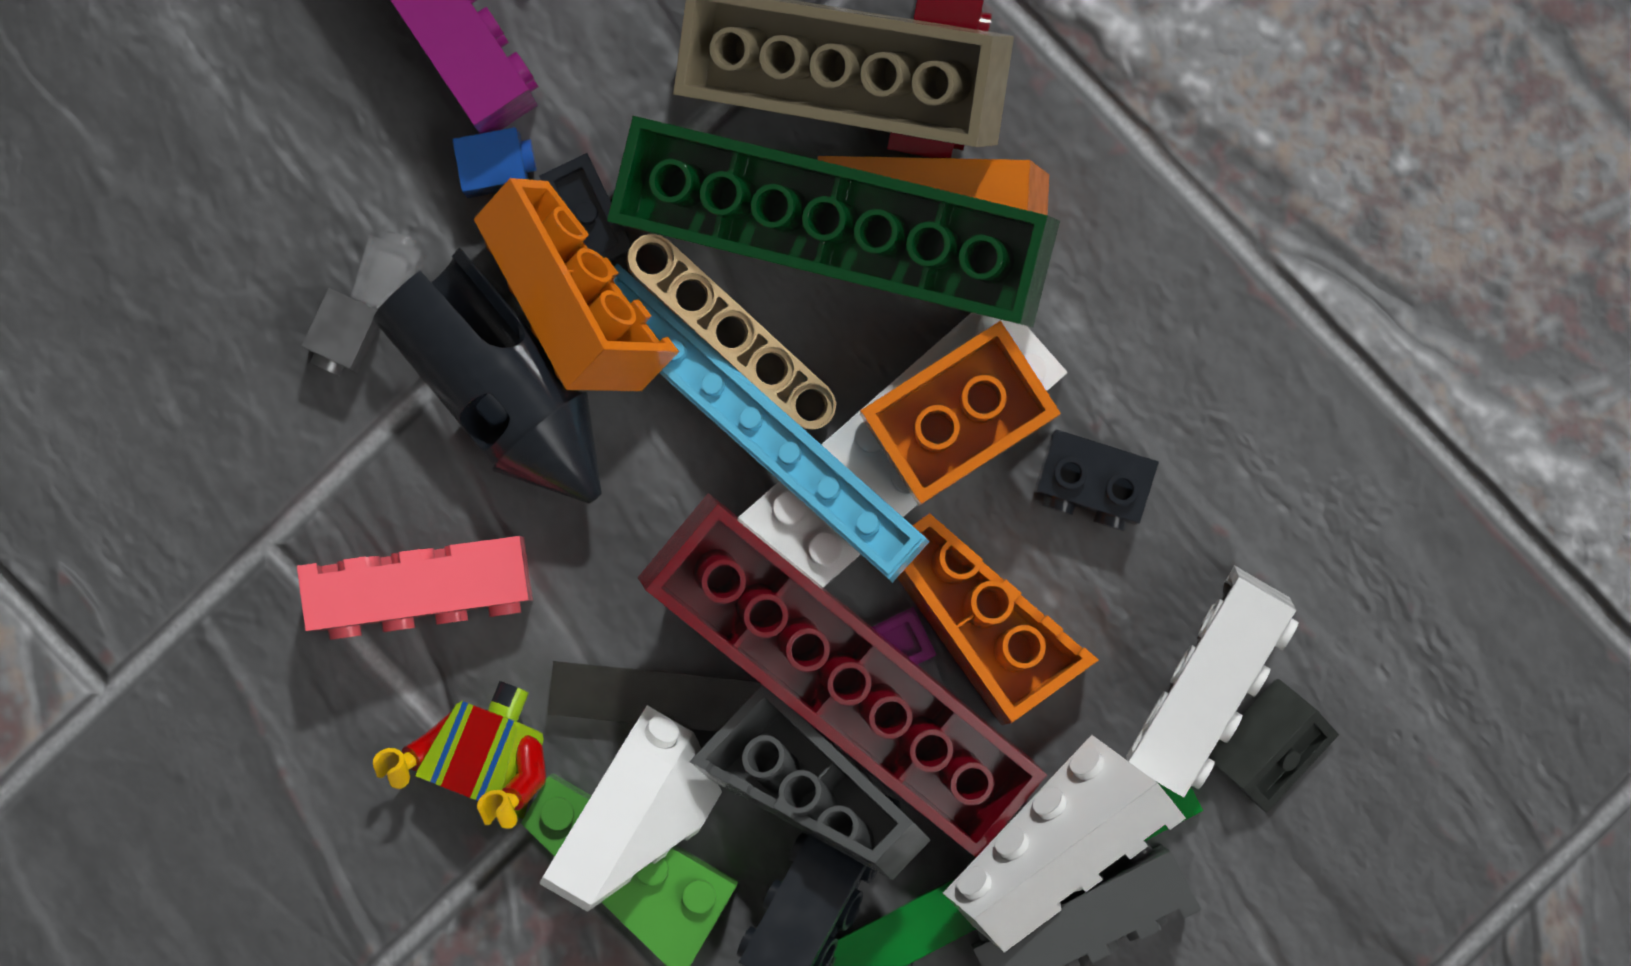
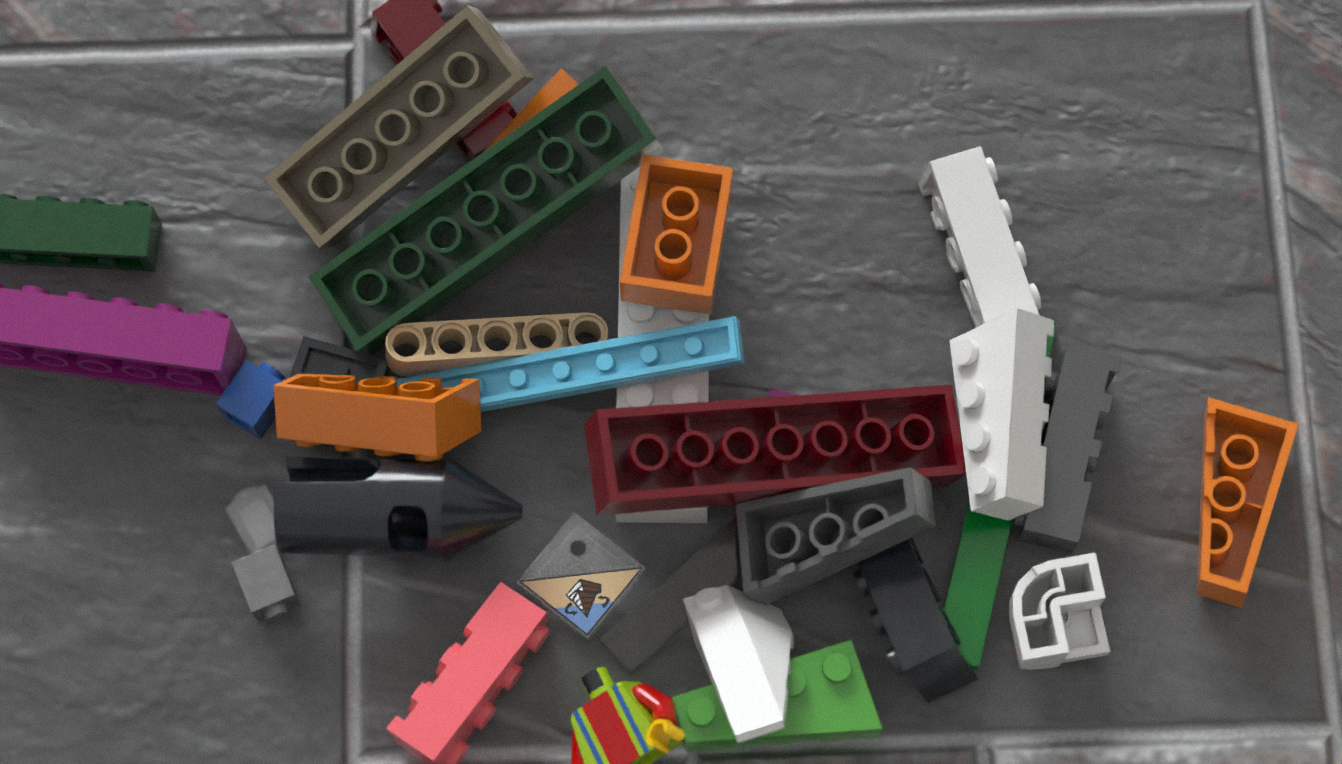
camera: 50 degrees left, 15 degrees down
orange wedge [897,513,1099,725] -> none
black brick [1033,429,1159,531] -> none
pearl dark grey panel [1208,679,1339,813] -> none
none -> tile [516,512,646,642]

